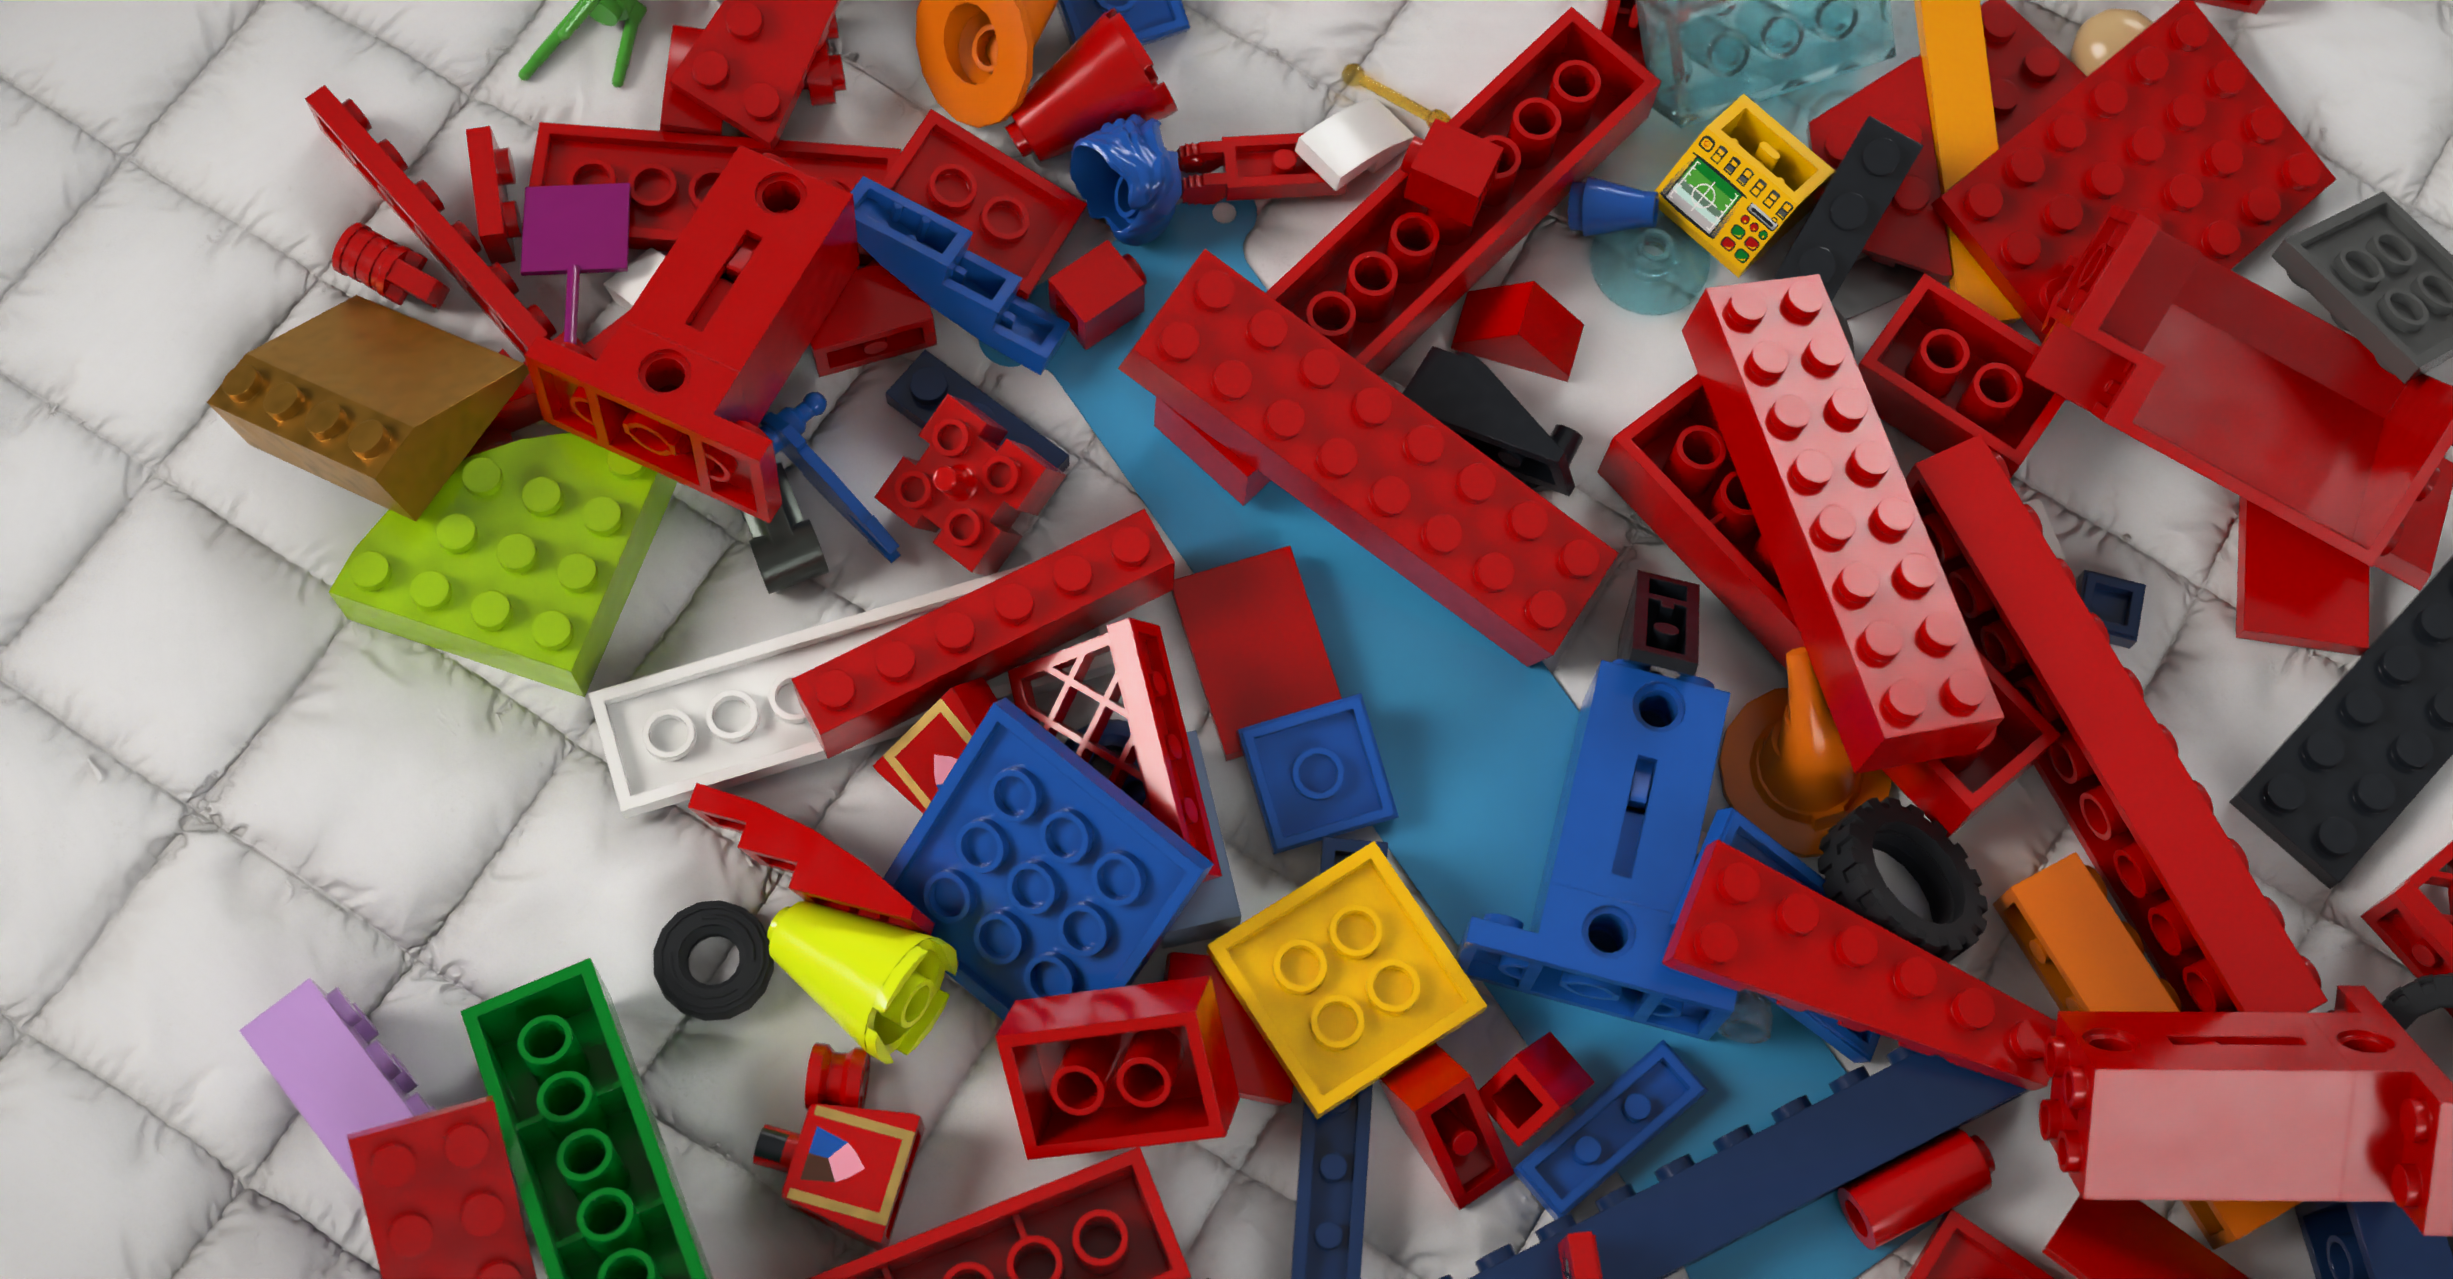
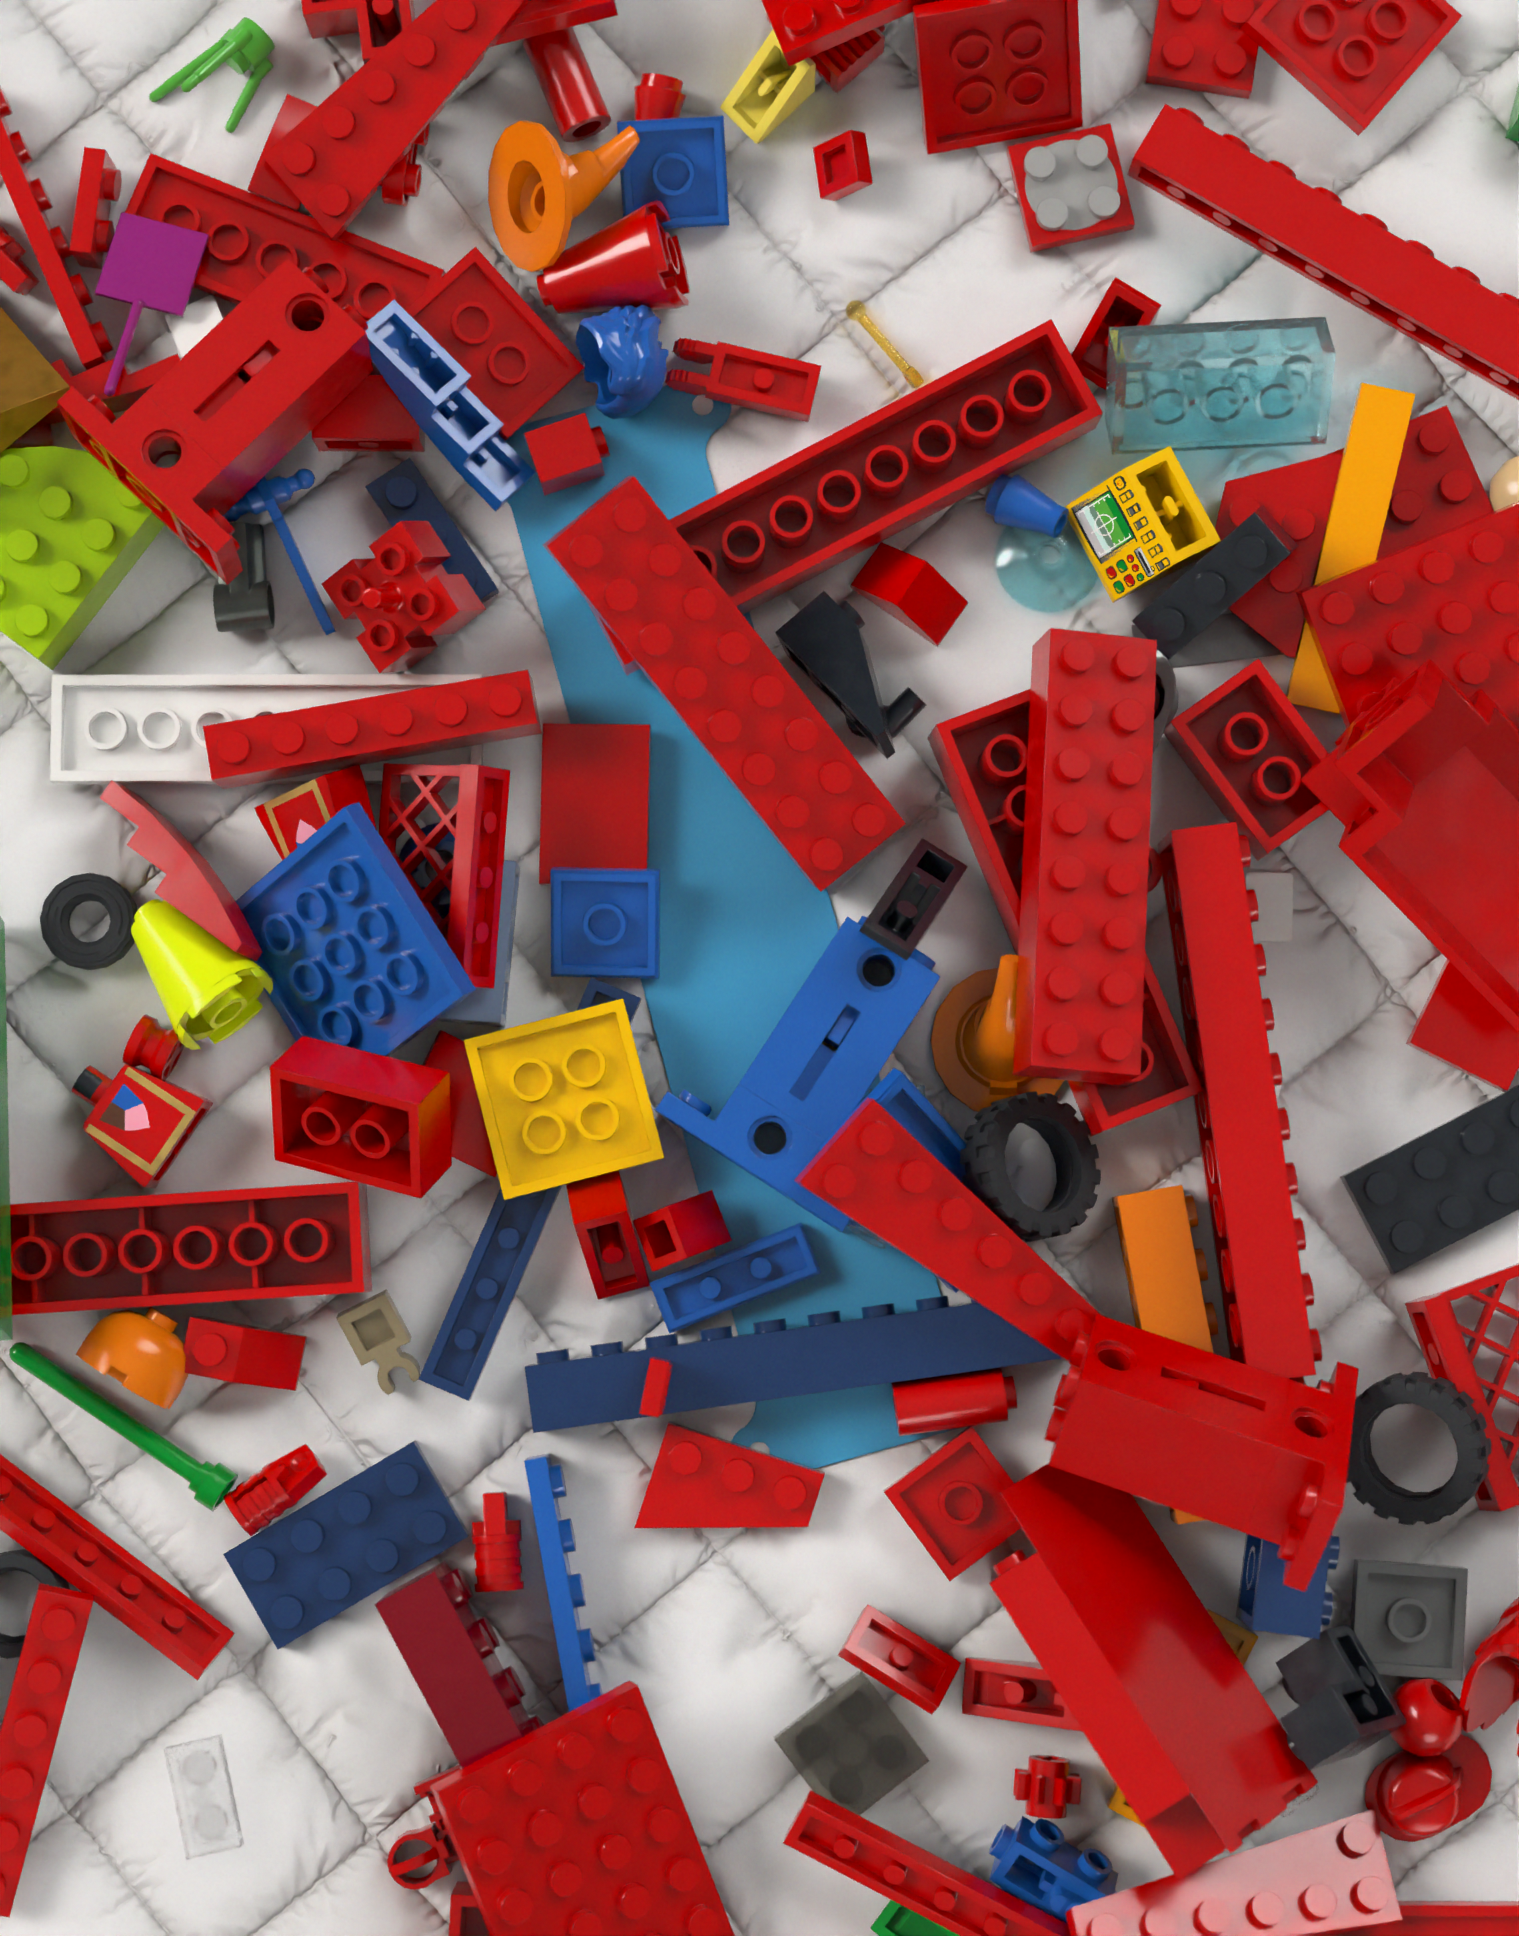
camera: 25 degrees right, 15 degrees up
white slope [1295,98,1415,191] -> none
red brick [1400,118,1504,227] -> none
dark blue tile [2076,569,2146,649] -> none

